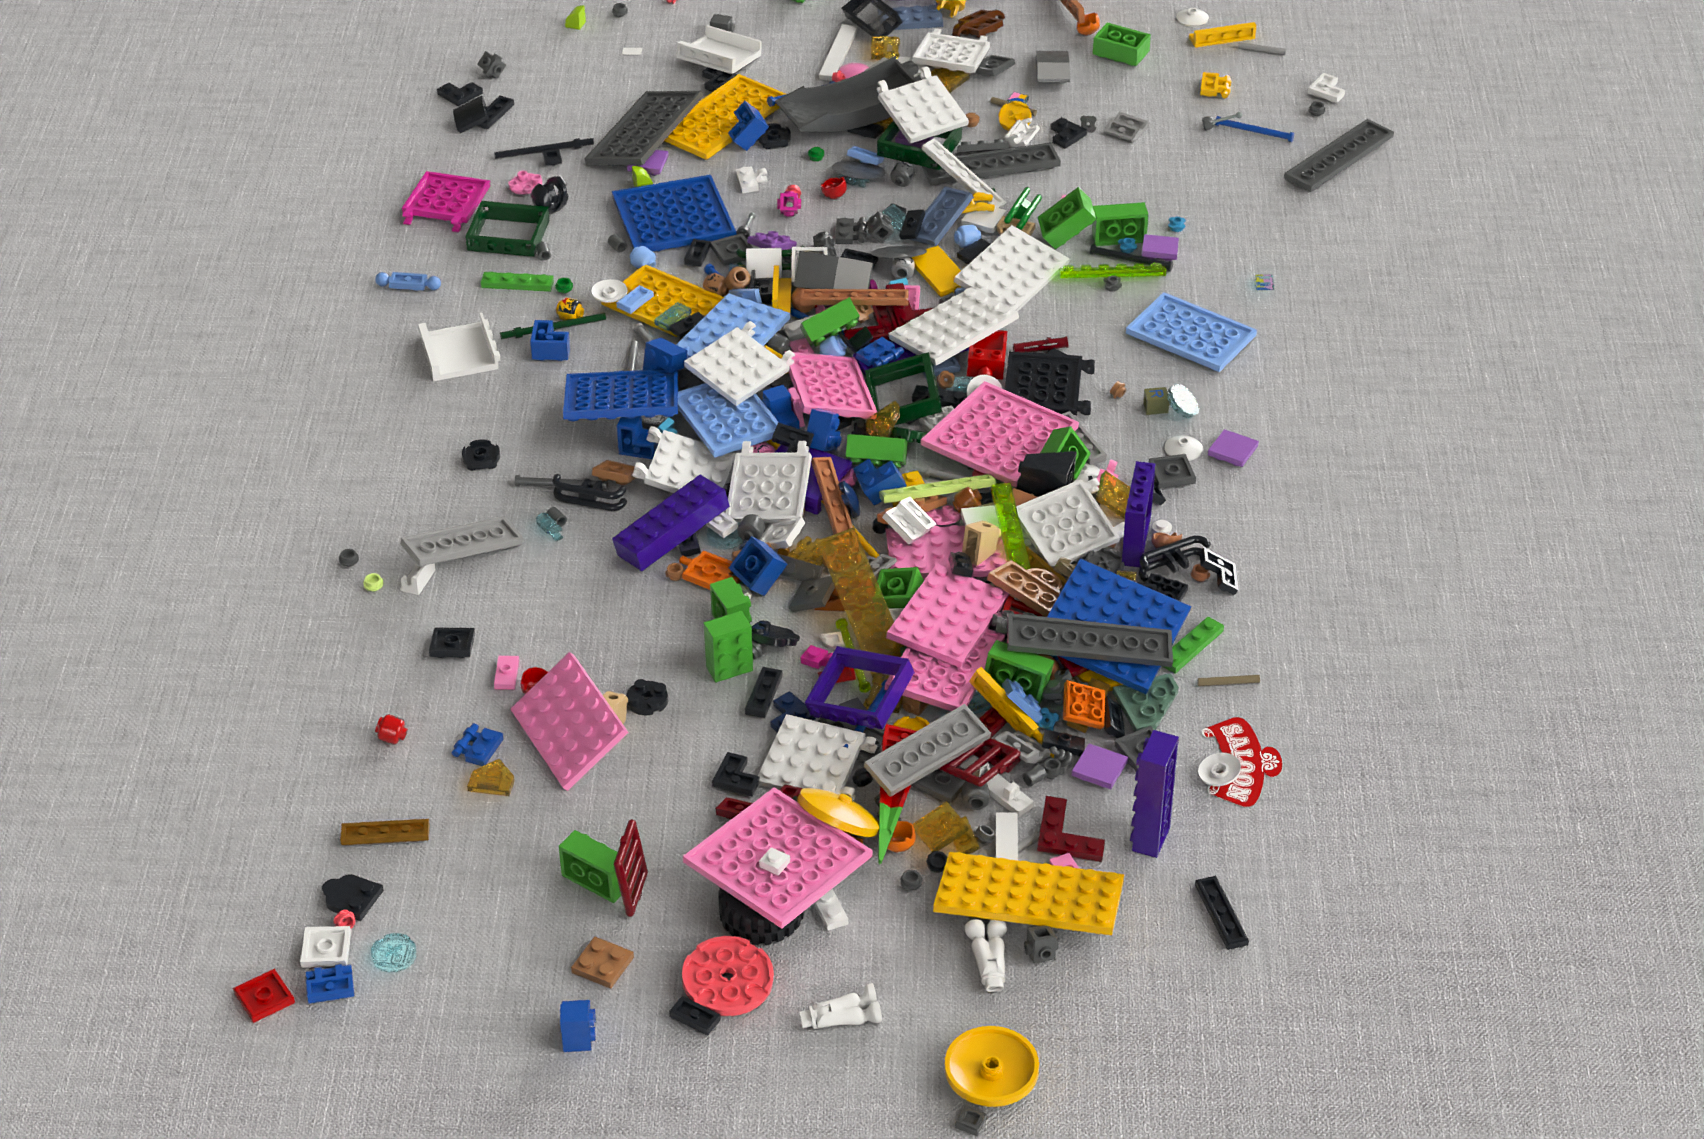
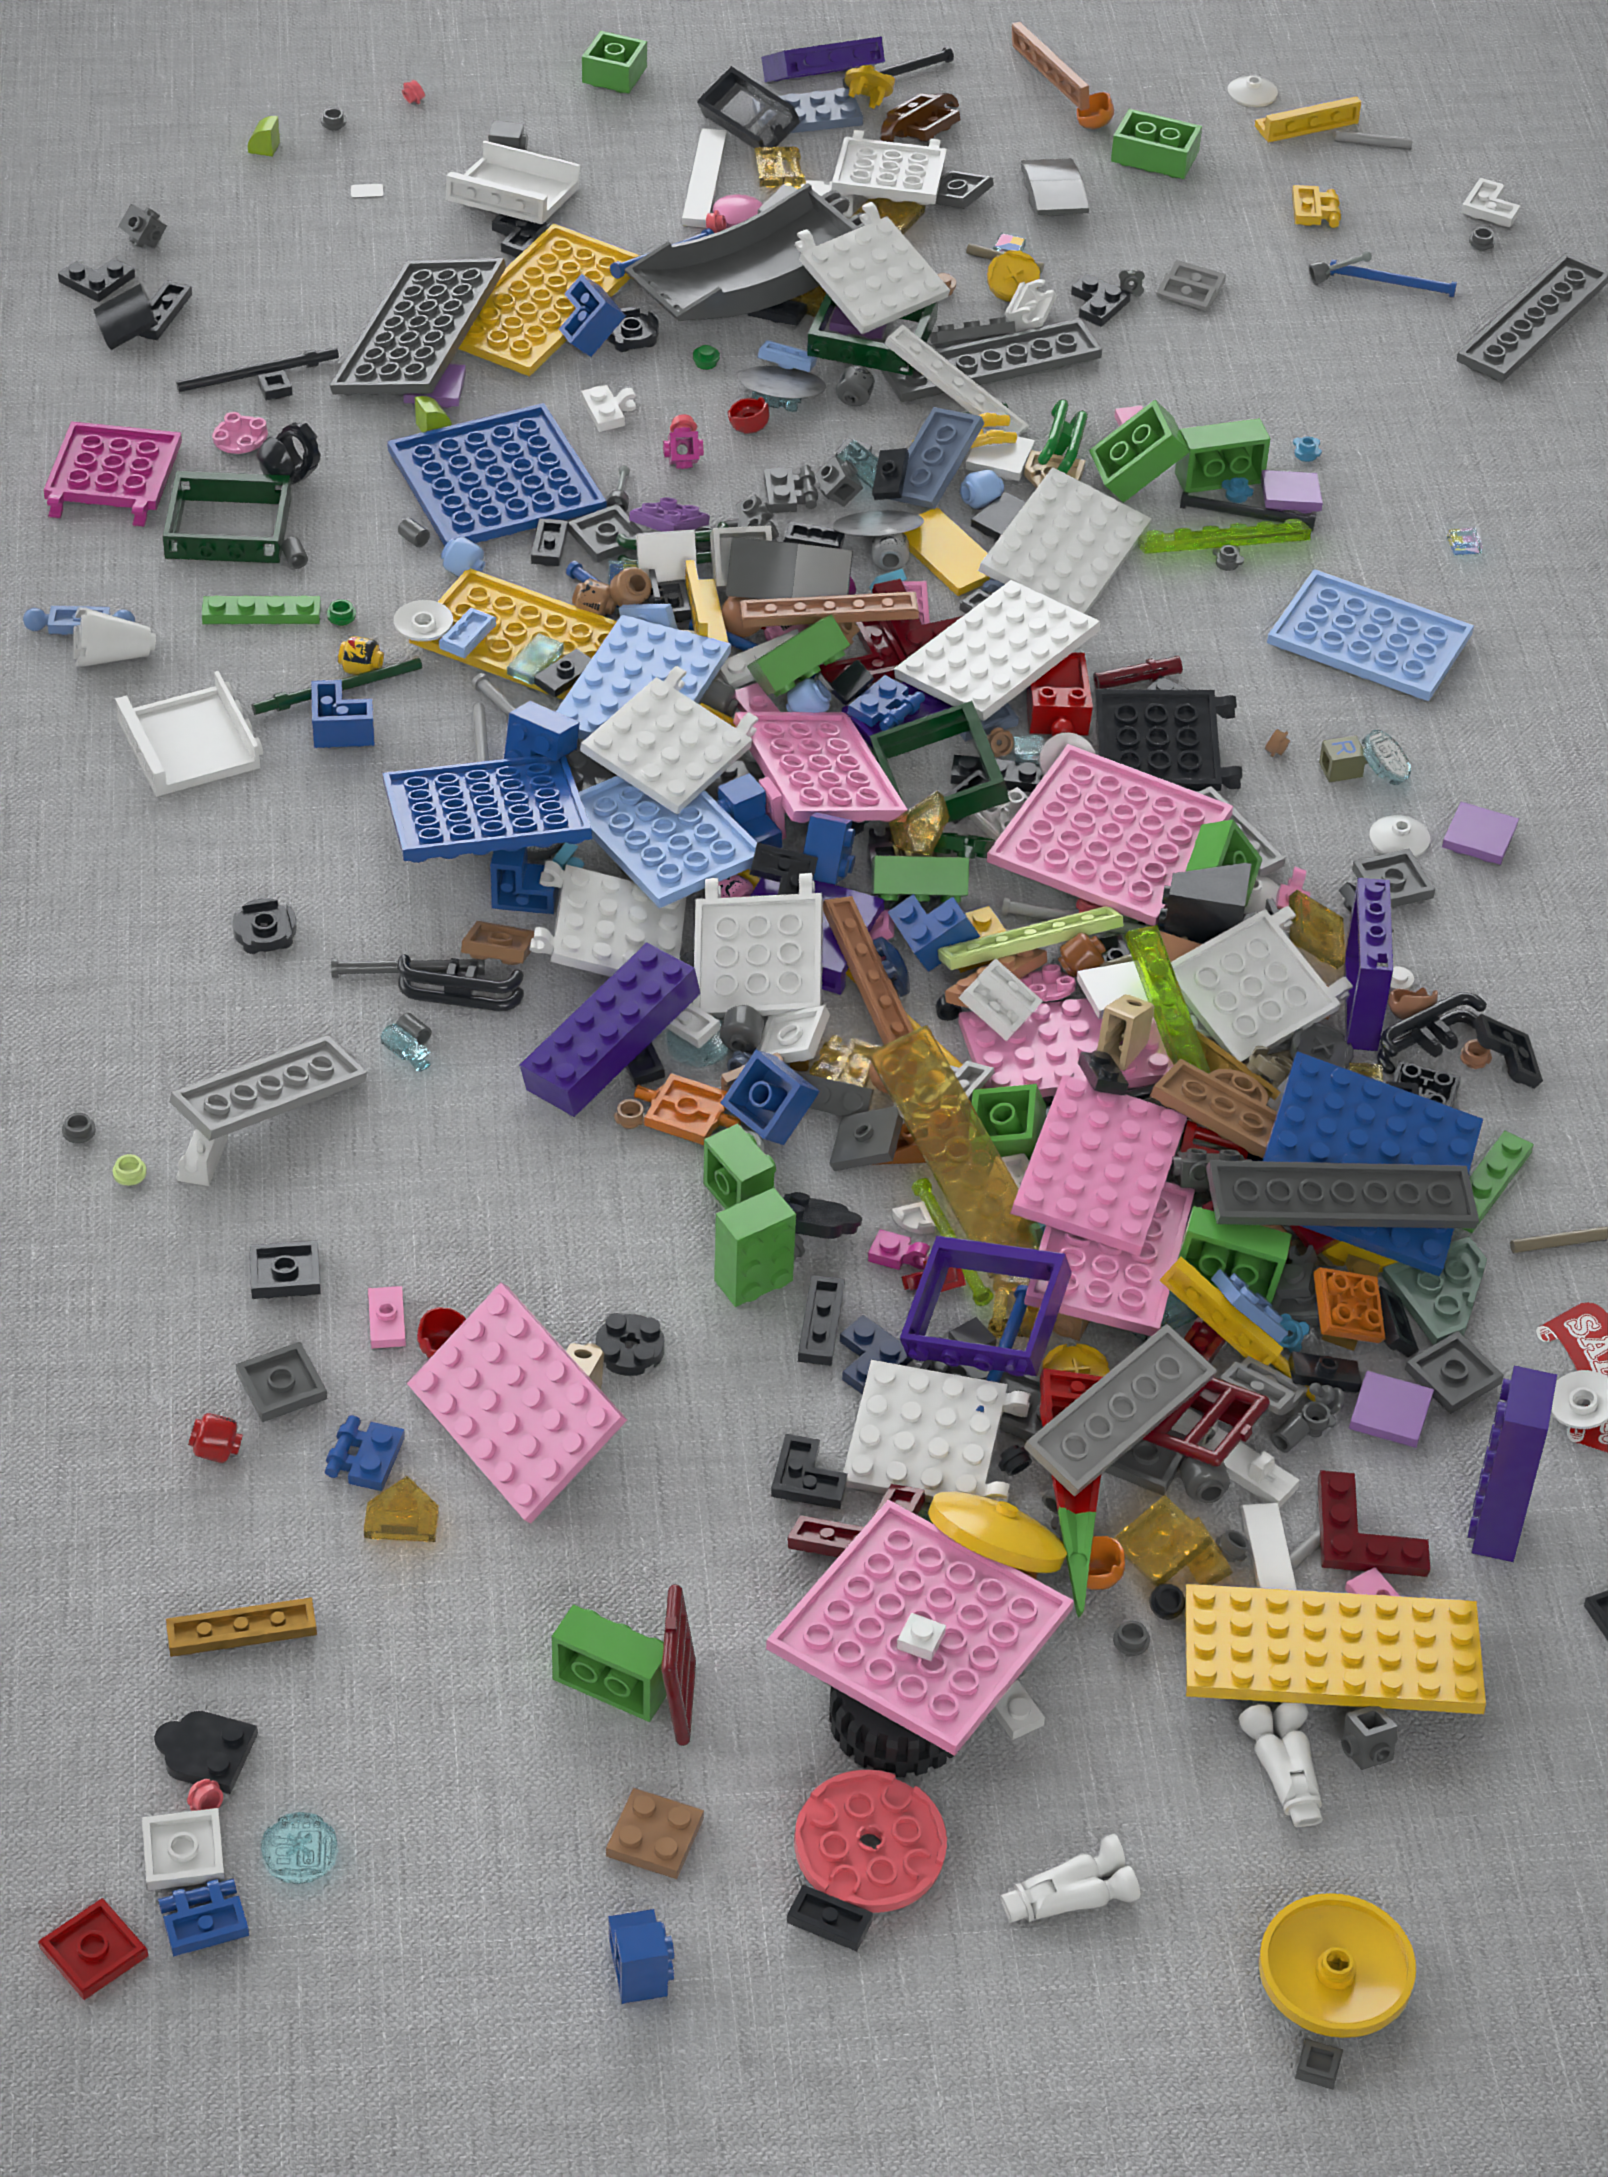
camera: 10 degrees left, 5 degrees up
none -> white cone [73,607,156,667]
none -> dark grey plate [235,1342,327,1422]

